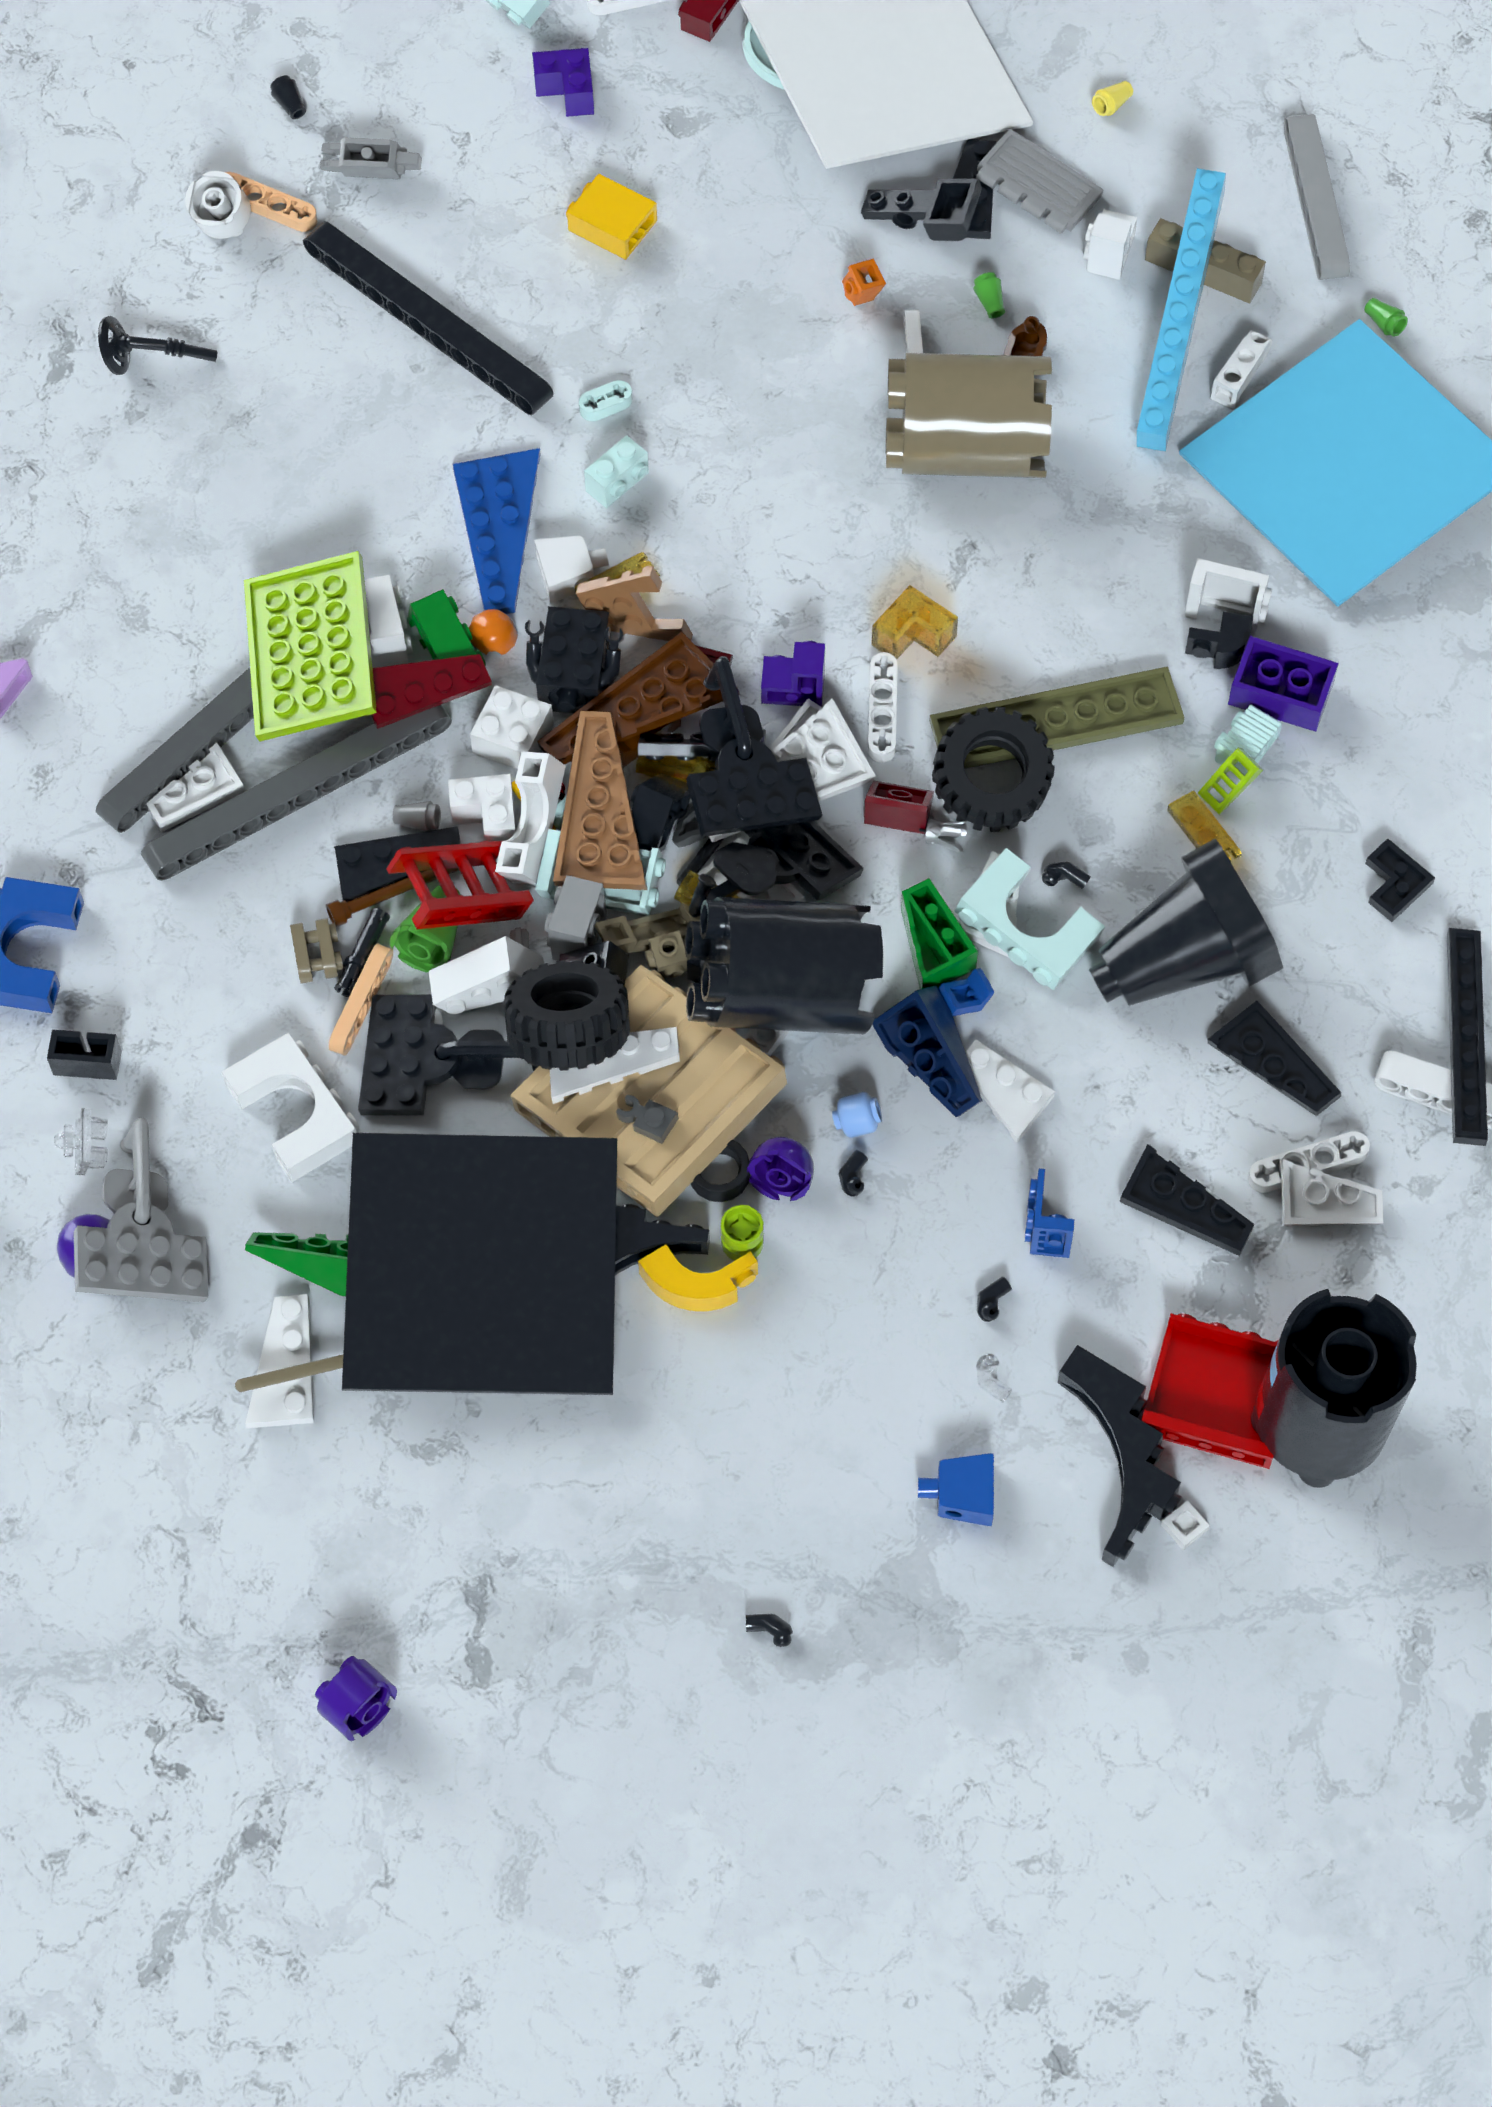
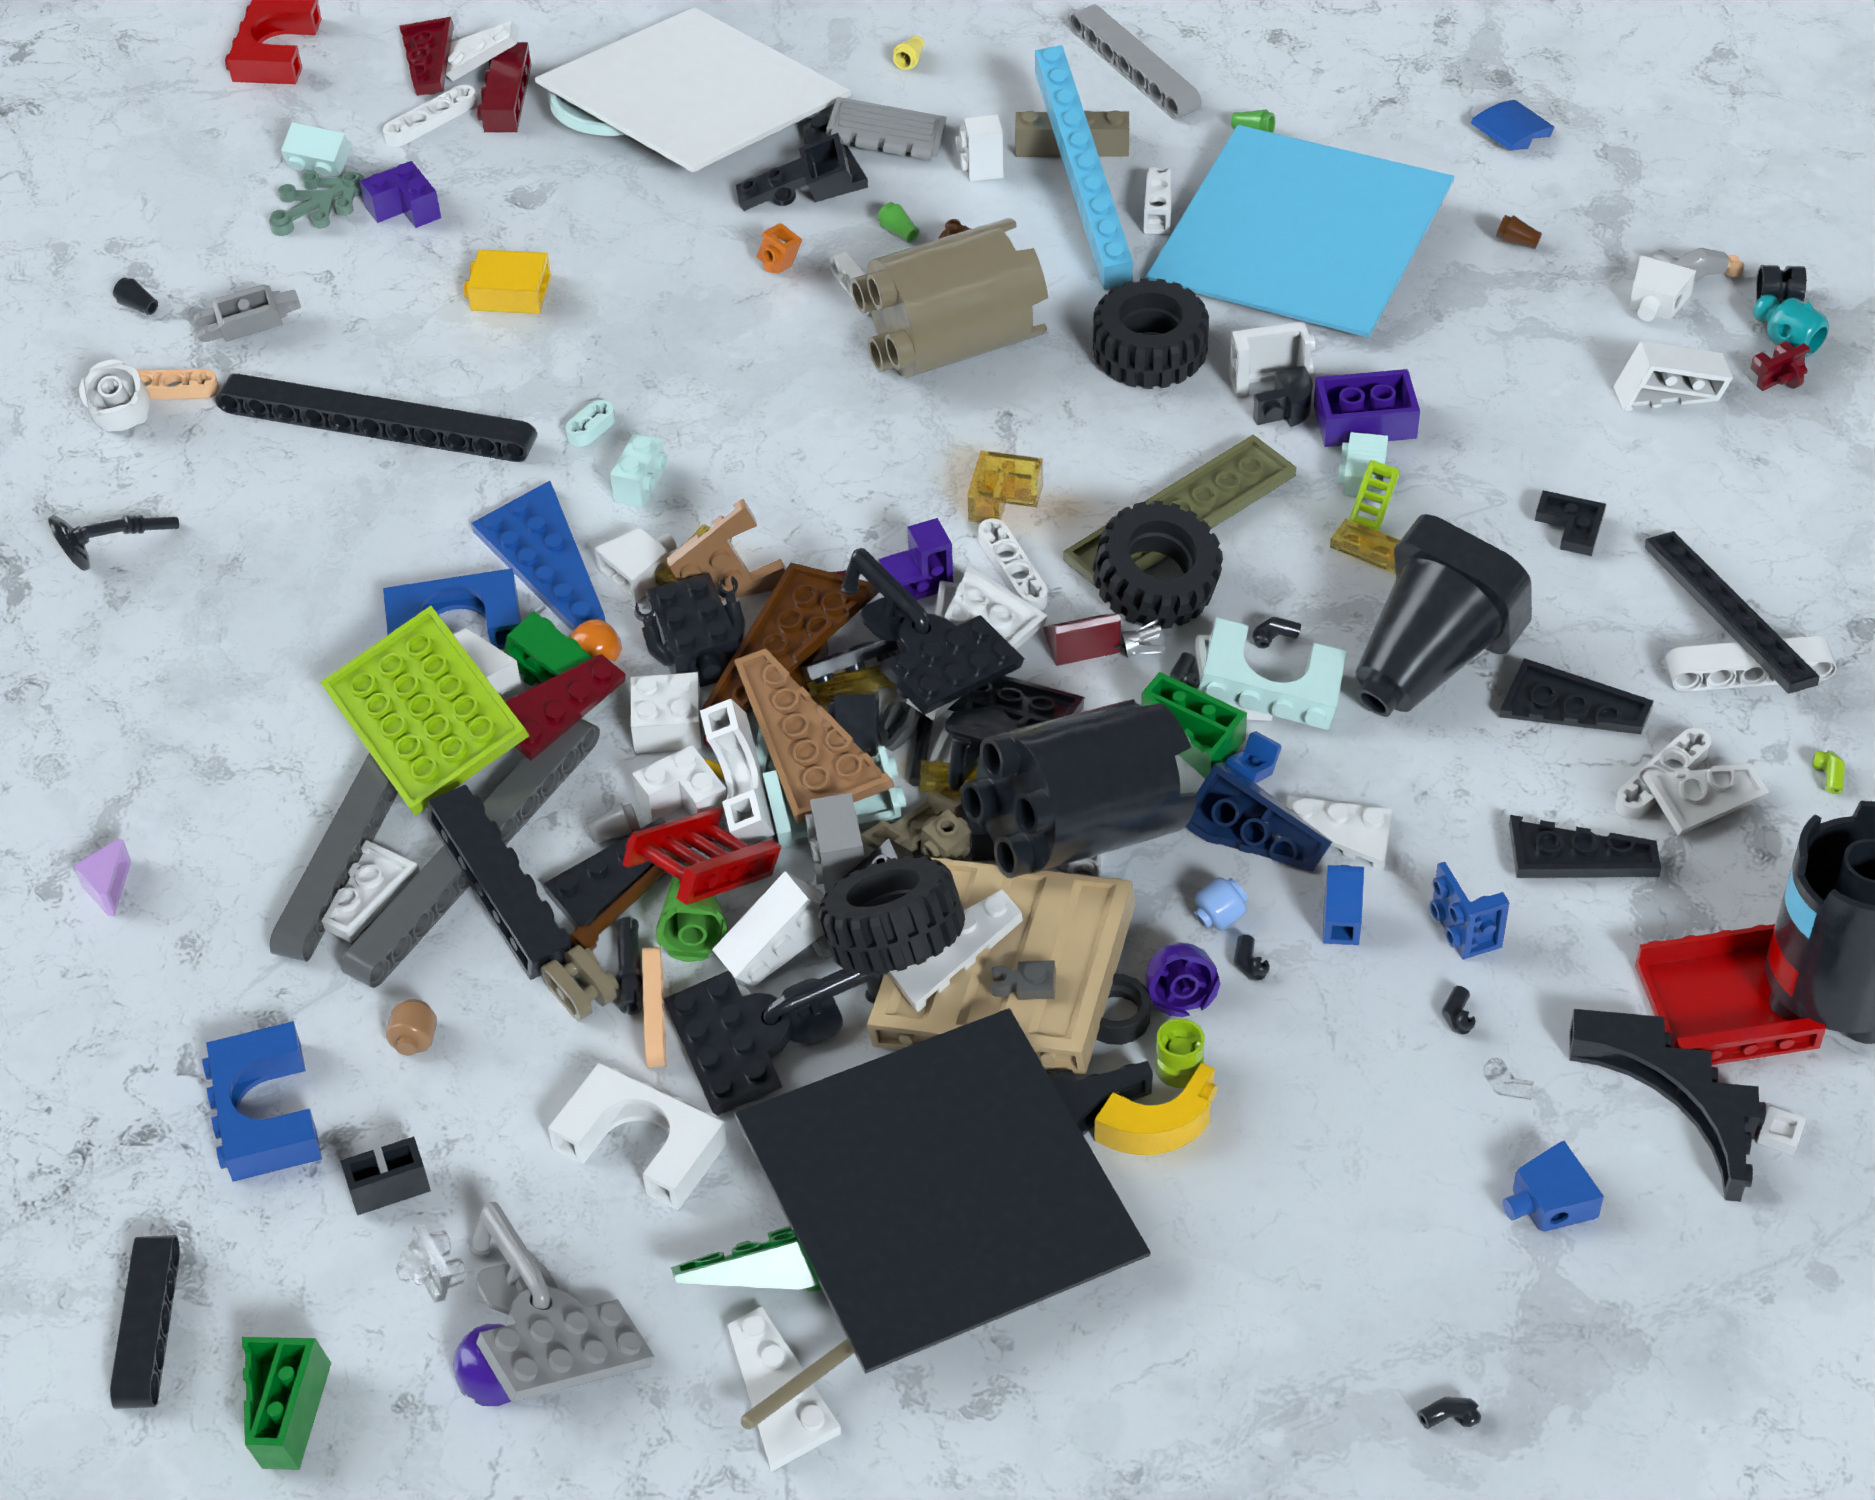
camera: 25 degrees left, 15 degrees down
none -> sand green plant [269,171,365,236]
none -> blue arch [383,568,521,650]
none -> medium nougat head [386,999,437,1056]
none -> black brick [428,784,572,980]
none -> black tyre [1093,278,1209,389]
none -> black arm [1170,652,1200,689]
none -> blue slope [1323,865,1364,945]
none -> lime arm [1812,750,1845,794]

